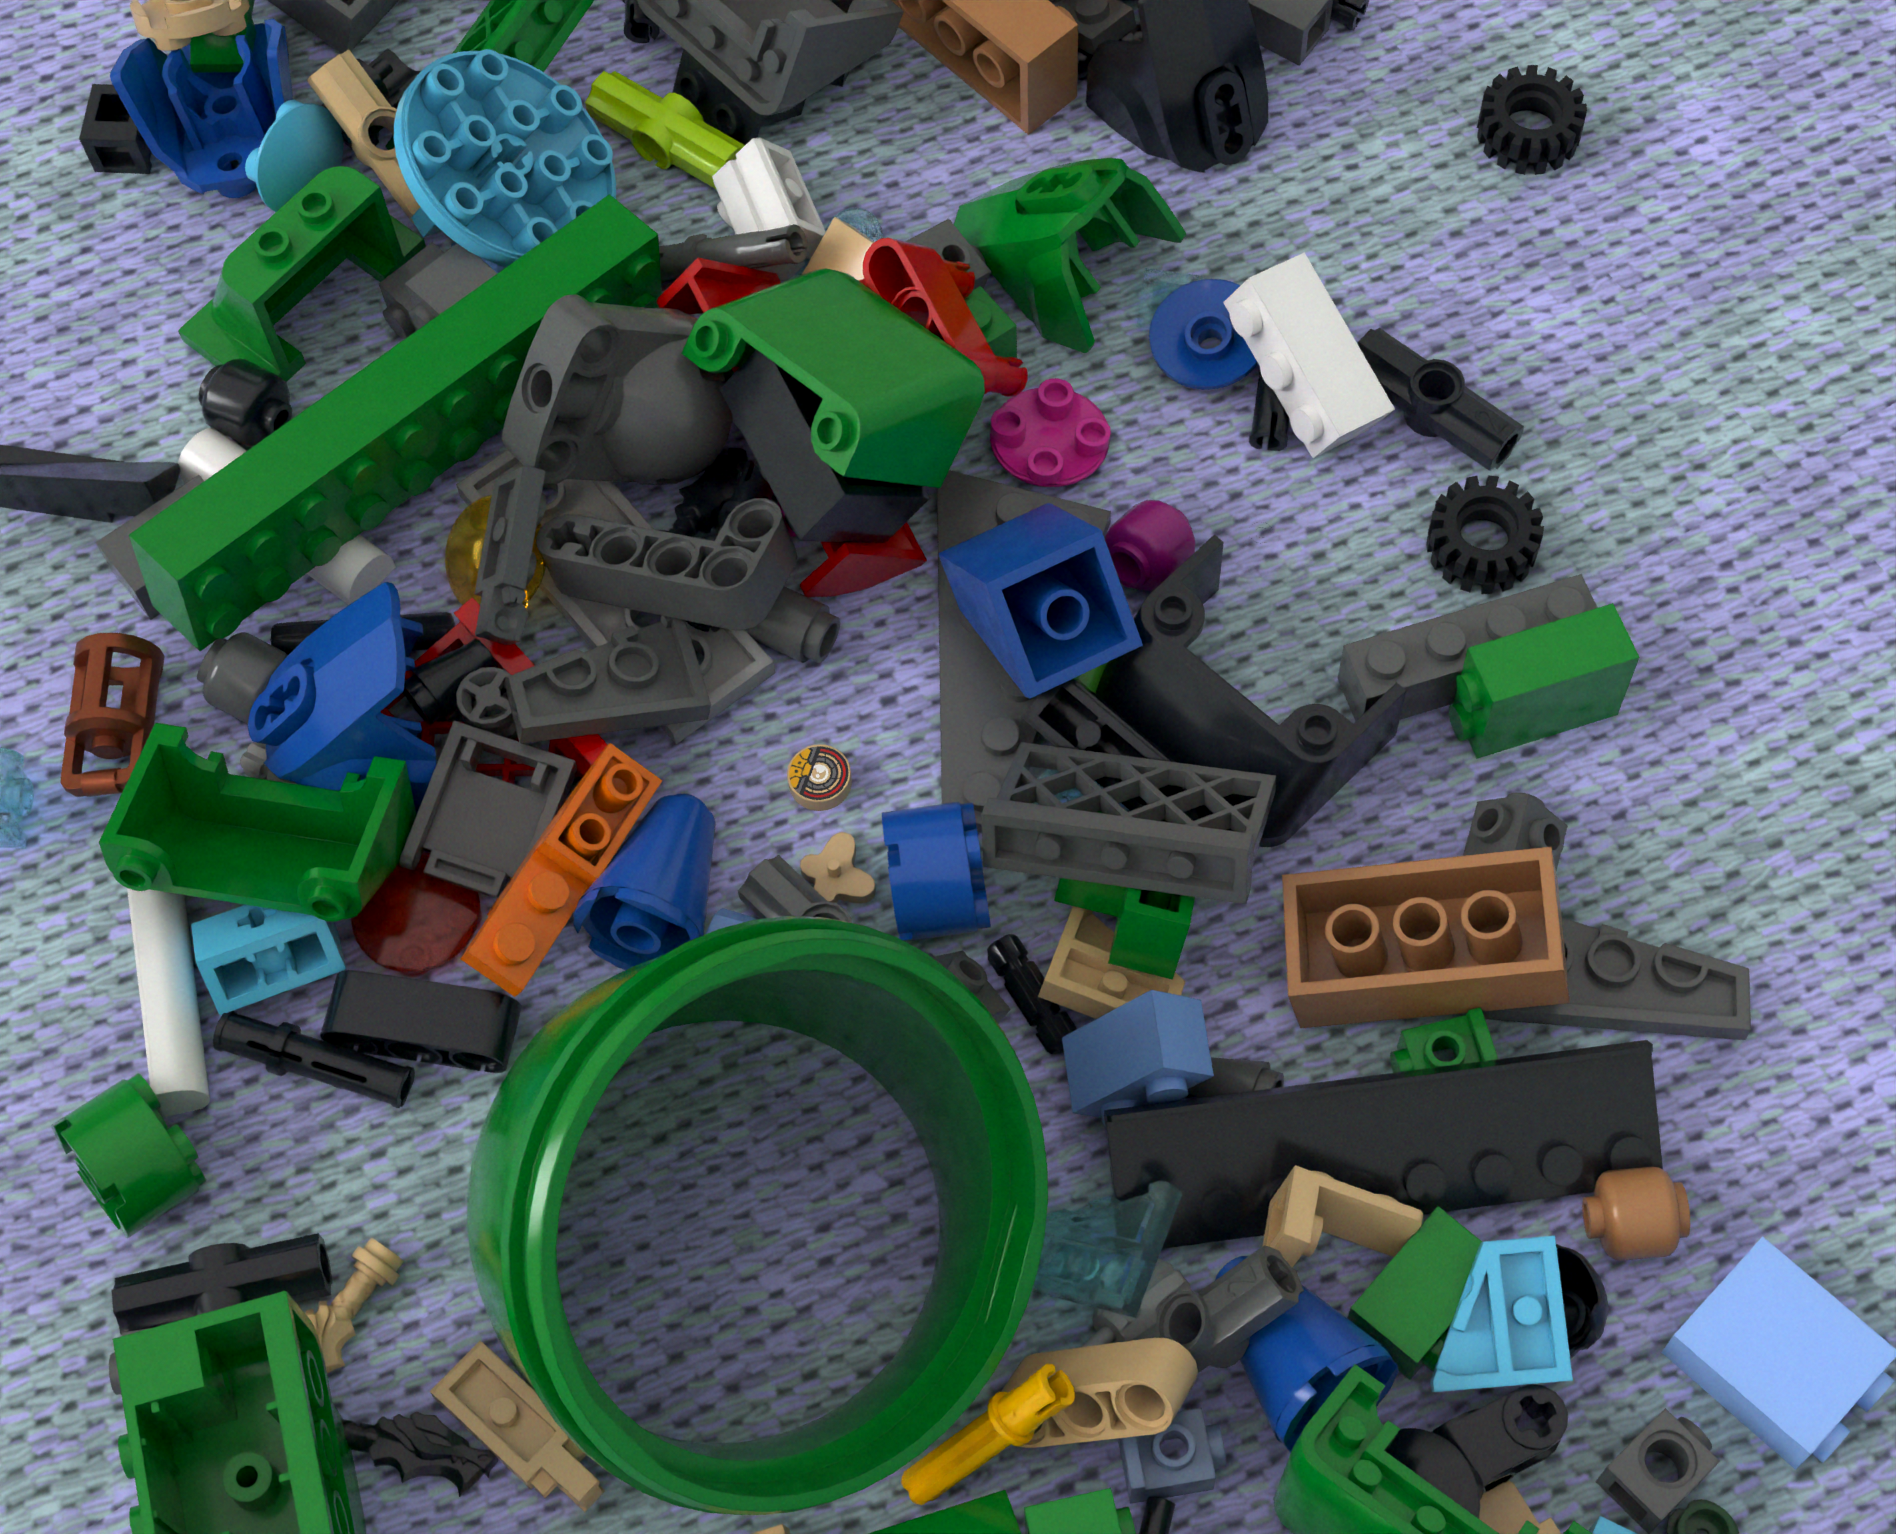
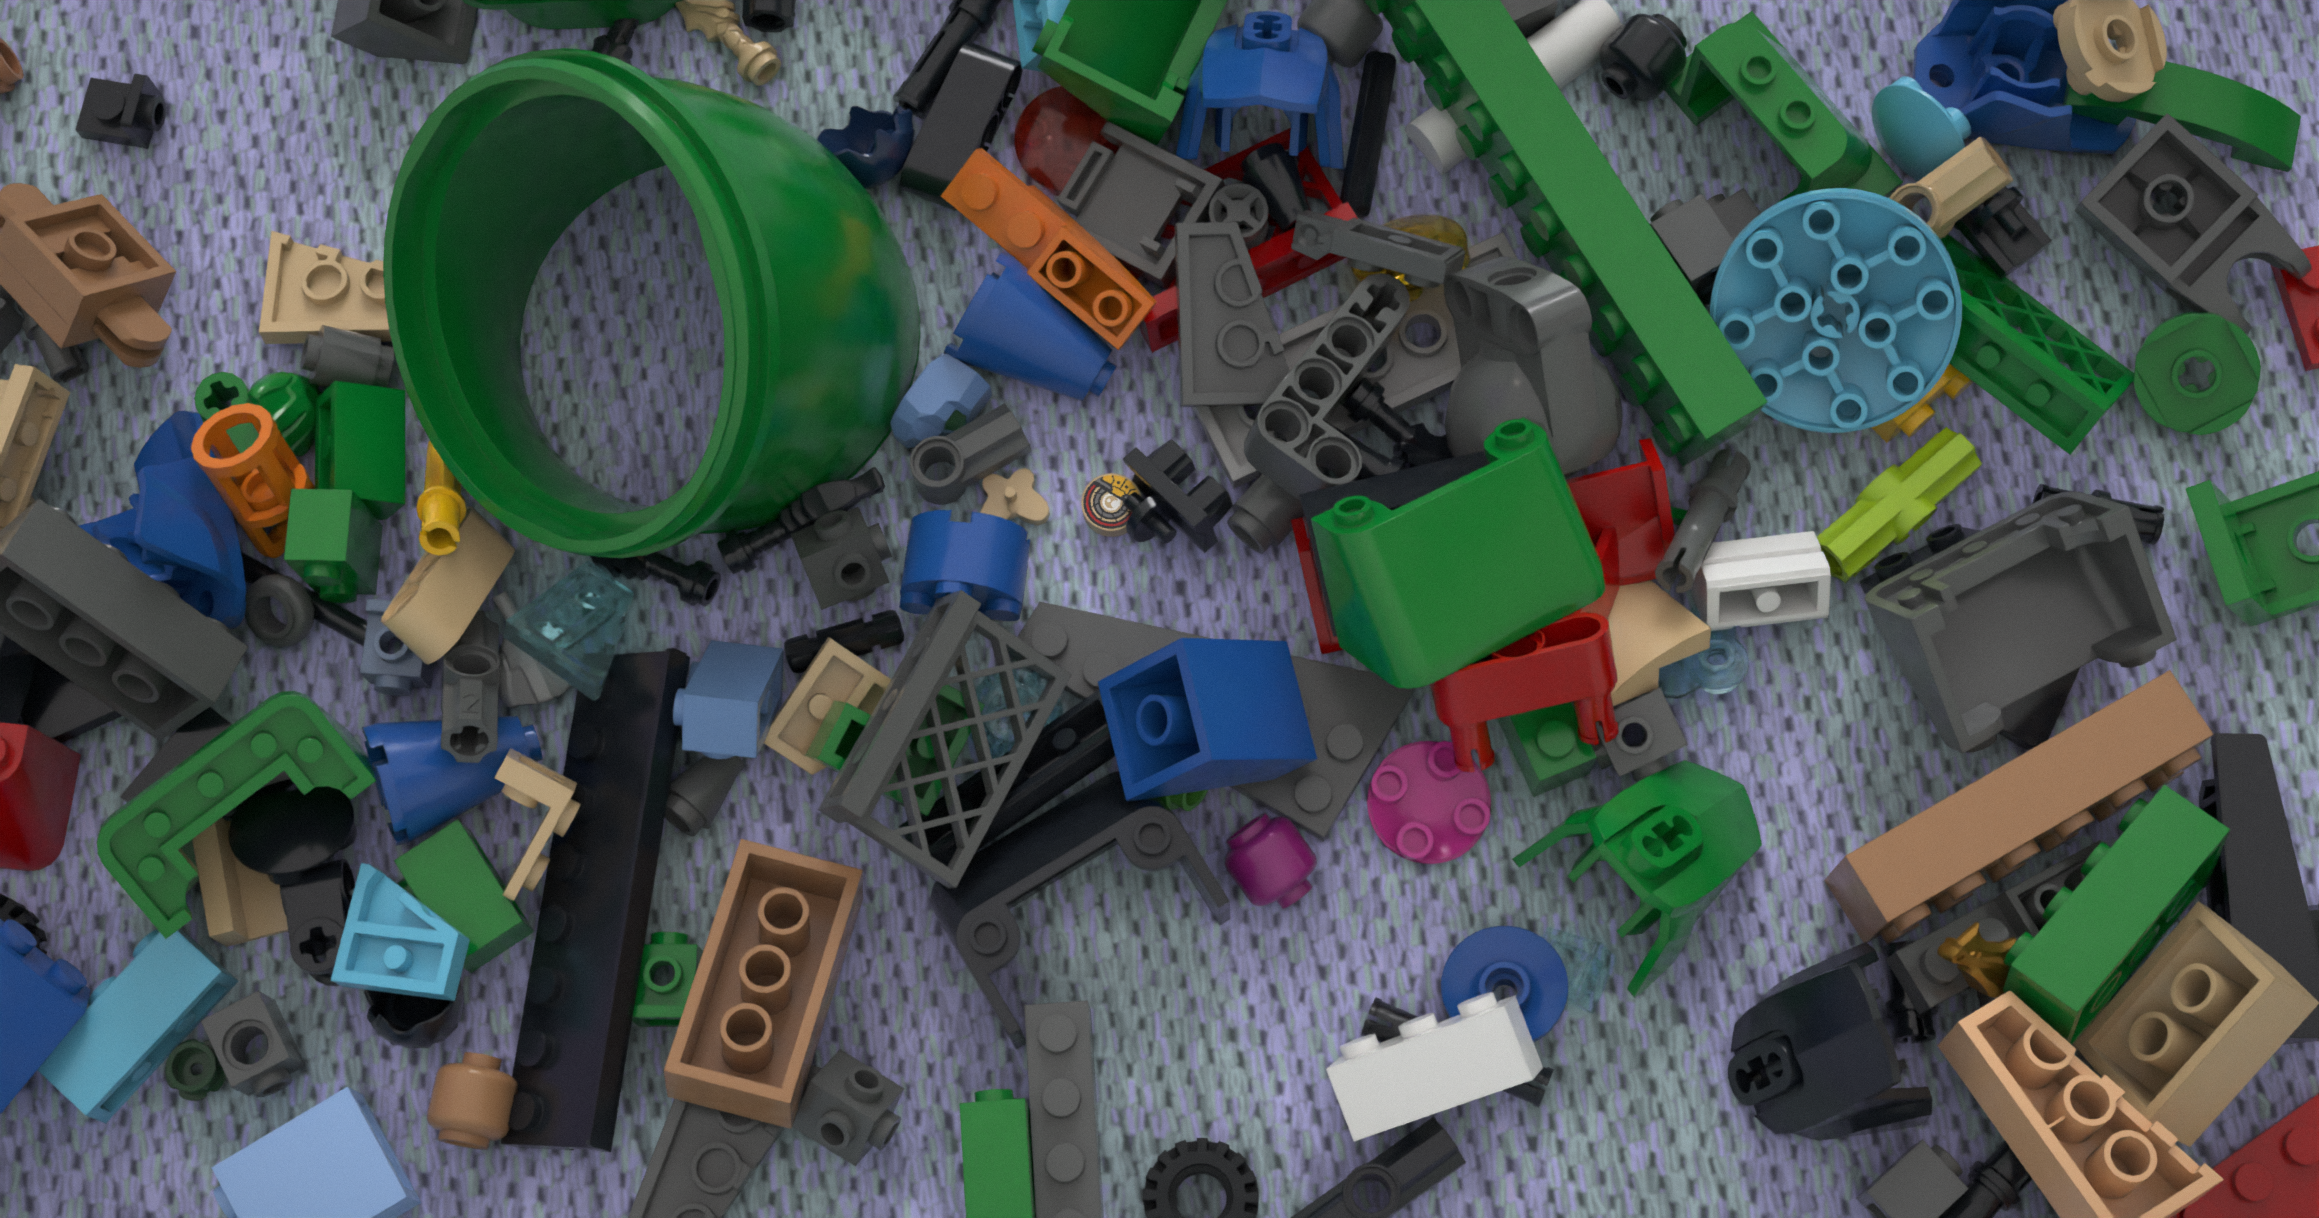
camera: 105 degrees right, 10 degrees up
none -> dark blue hair [817,106,915,189]
none -> black hips [1123,439,1233,553]

